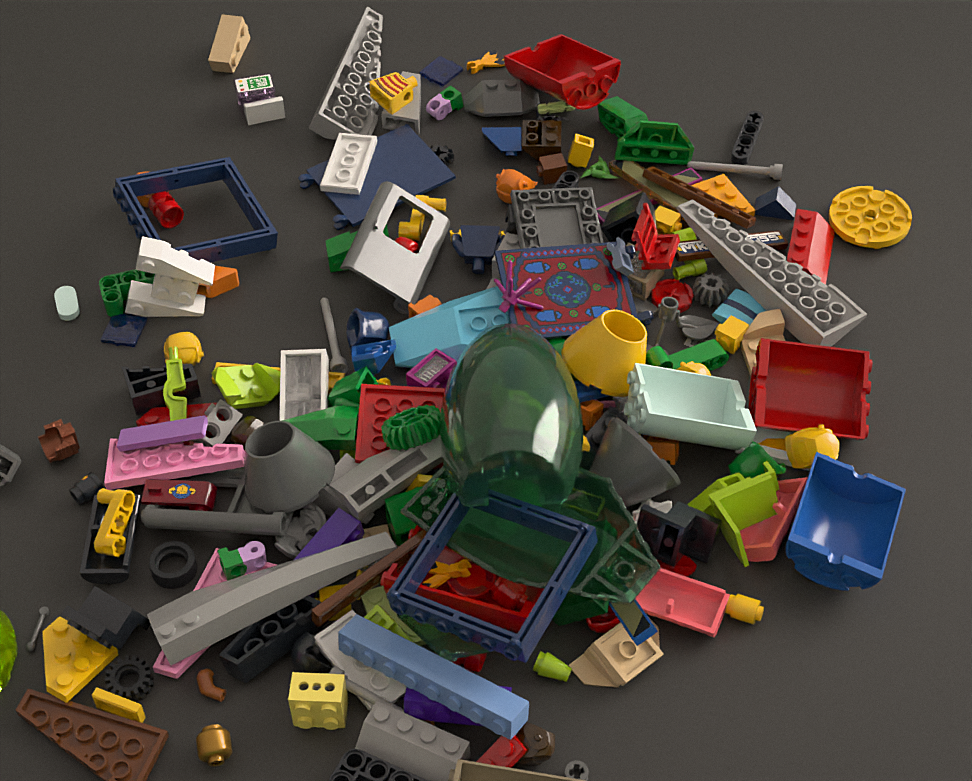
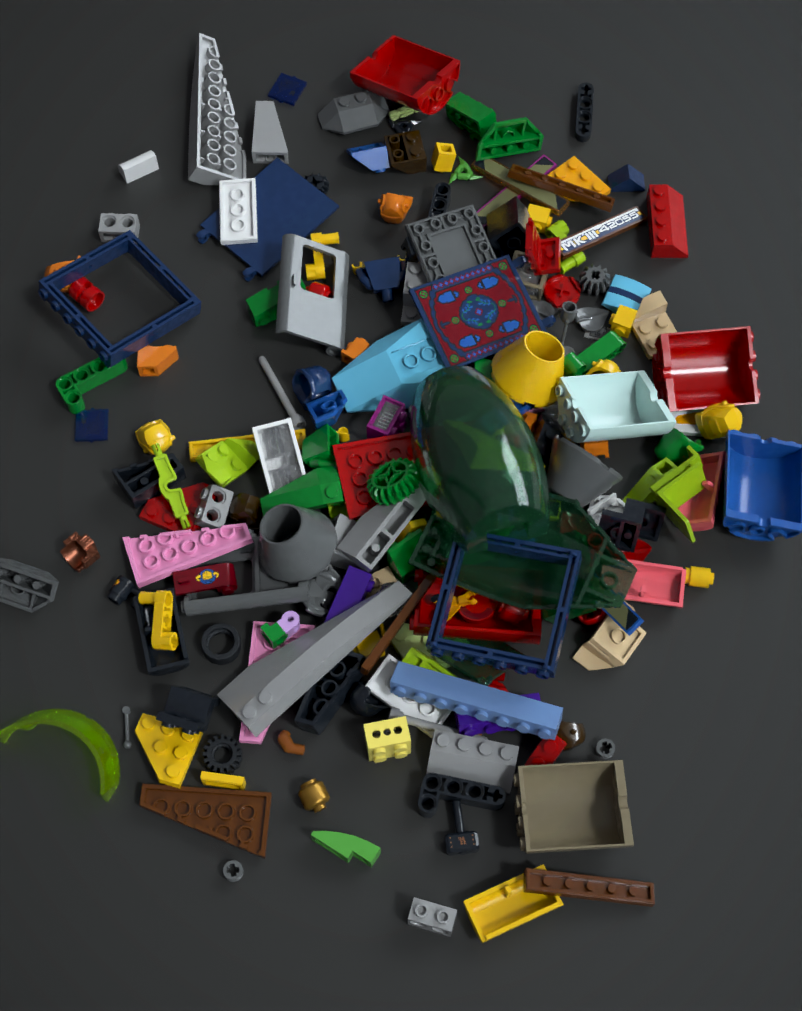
camera: 15 degrees left, 15 degrees up
light aqua tile [54,286,80,321] -> none
medium lavender tile [117,415,208,452] -> none
white wedge [125,236,215,317] -> none
tan wedge [208,14,250,73] -> none
slope [233,73,275,107] -> none
yellow torso [369,72,418,115] -> none
leg [426,85,464,120] -> none
light orange piece [467,50,505,74] -> none
magenta plant [494,260,543,313] -> none
lime cone [533,651,572,682] -> none
reddish brown brick [536,153,567,185] -> none
sand blue plate [607,237,634,276] -> none
light grey wedge [677,200,867,347] -> none
light grey piece [687,161,783,180] -> none
yellow plate [828,186,912,249] -> none
none -> light grey brick [98,213,140,243]

